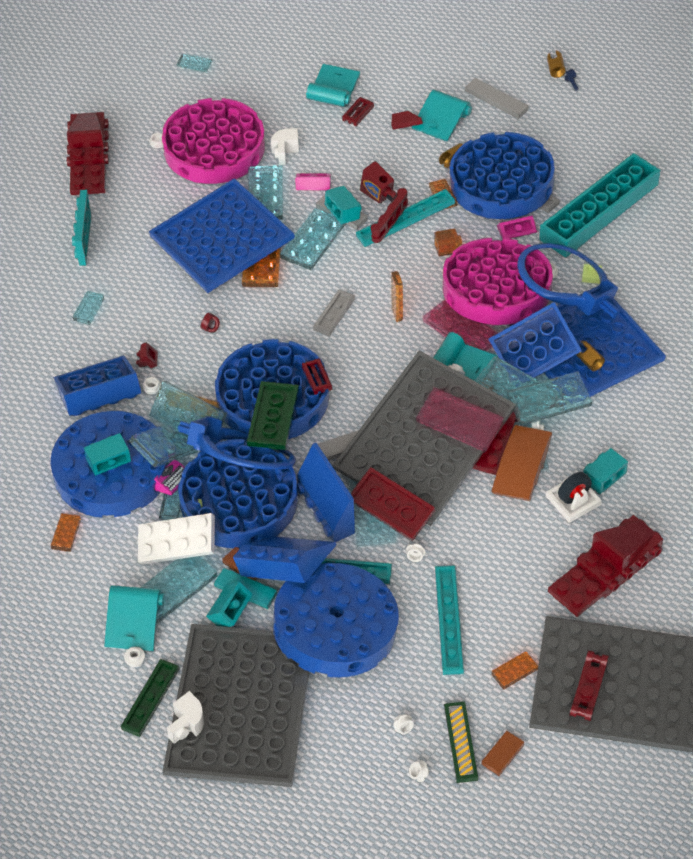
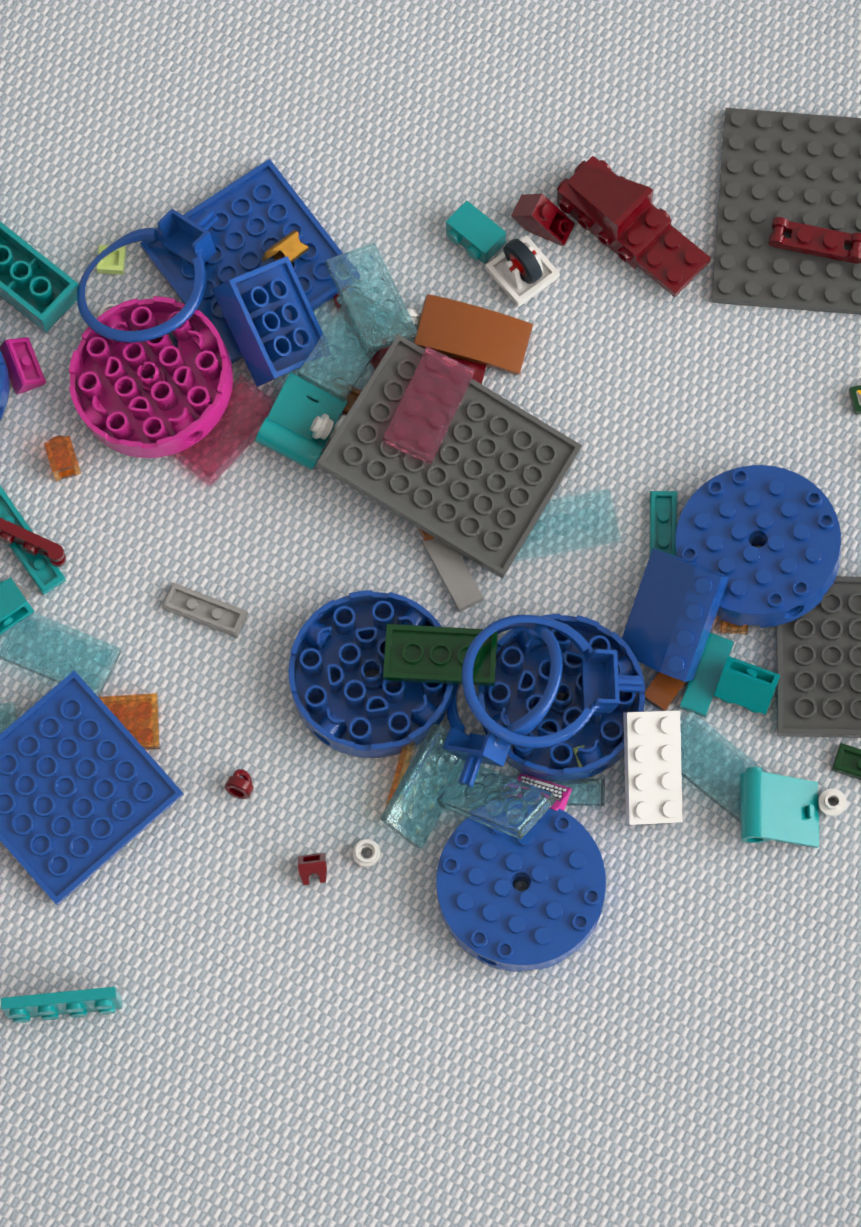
camera: 95 degrees left, 20 degrees up
clear orange tile [51,513,81,552] -> none
blue slope [53,355,142,416] -> none
clear light blue tile [73,291,104,325] -> none
teal brick [84,433,131,476] -> none
blue slope [297,443,355,542] -> none
dark red tile [302,358,332,395] -> none
dark red plate [350,467,436,541] -> none
clear orange tile [391,271,403,322] -> none
white plate [406,543,426,562] -> none
teal tile [435,566,464,675] -> none
clear orange tile [491,651,538,690] -> none
none -> blue brick [462,615,642,748]
none -> dark red slope [511,194,575,246]

